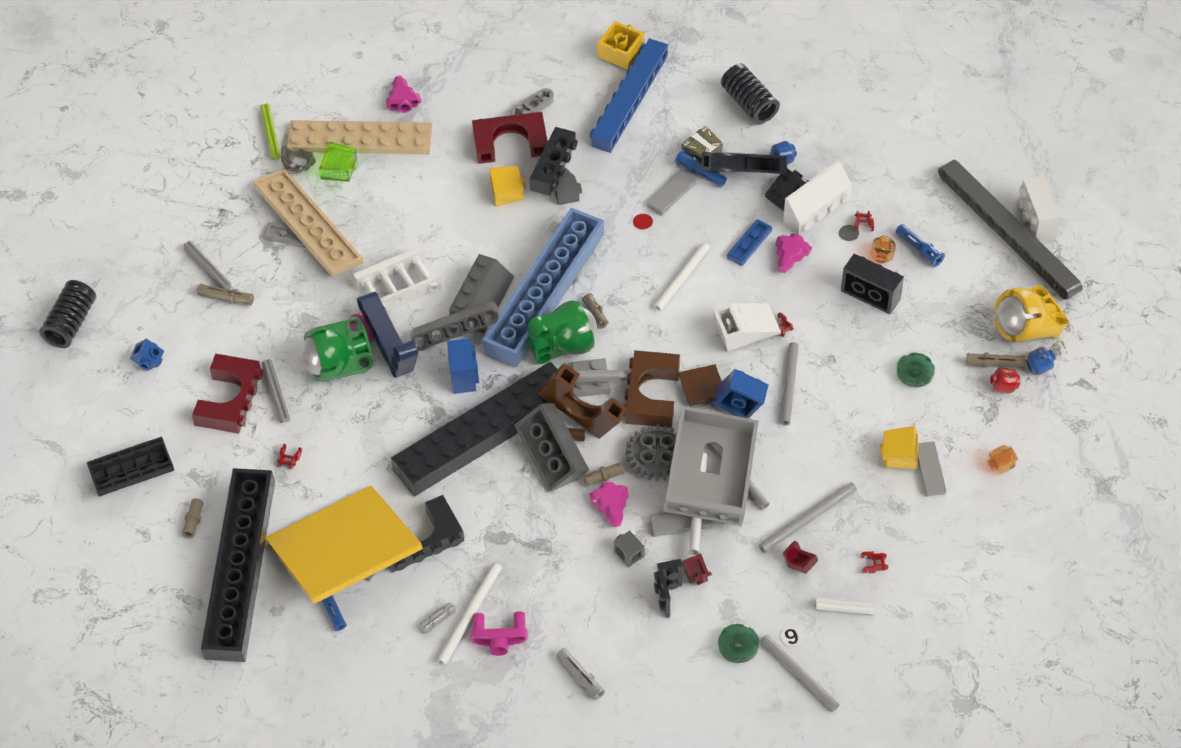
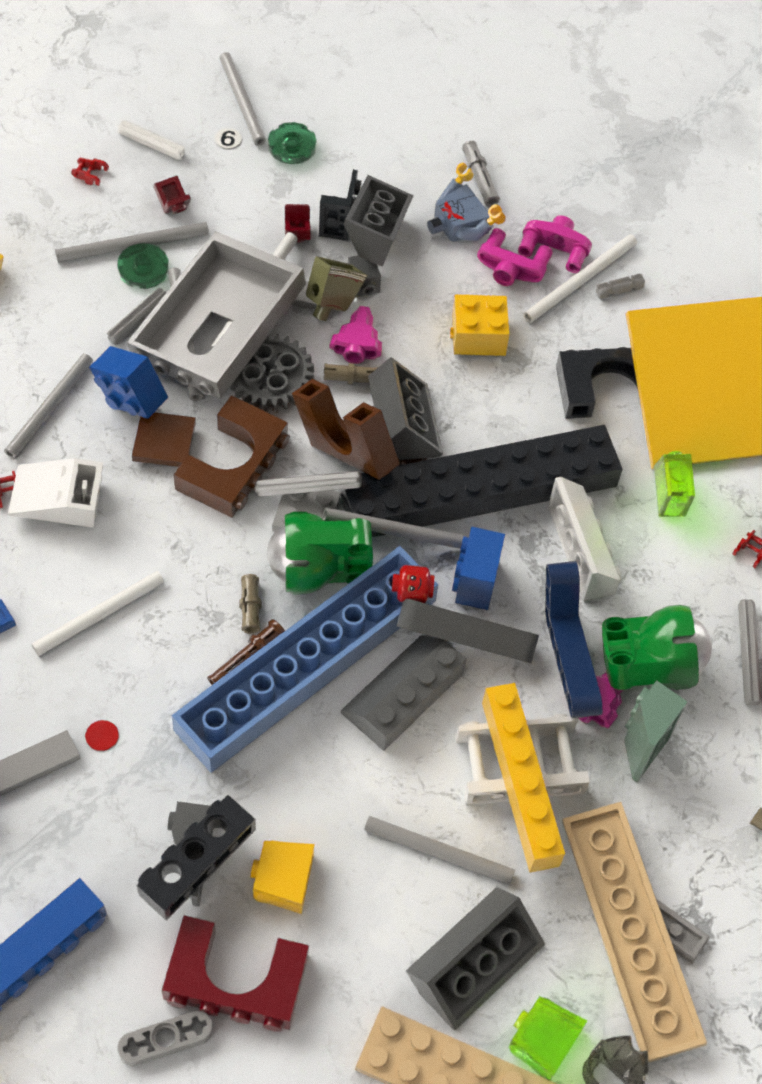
camera: 165 degrees left, 5 degrees up
none -> light grey axle [107,288,166,344]
none -> clear green plate [117,243,169,289]
none -> reddish brown pin [207,619,285,685]
none -> olive torso [306,256,367,321]
none -> light grey piece [323,507,469,549]
none -> dark grey slope [344,175,414,267]
none -> light grey piece [364,816,515,884]
none -> red head [392,565,435,603]
none -> dark grey slope [406,887,545,1030]
none -> sand blue torso [427,163,506,242]
none -> yellow brick [450,294,509,356]
none -> dark pink connector [477,228,553,286]
none -> yellow brick [482,683,565,873]
none -> white slope [548,477,622,601]
none -> sand green slope [624,681,688,782]
none -> clear neon green torso [654,451,695,517]

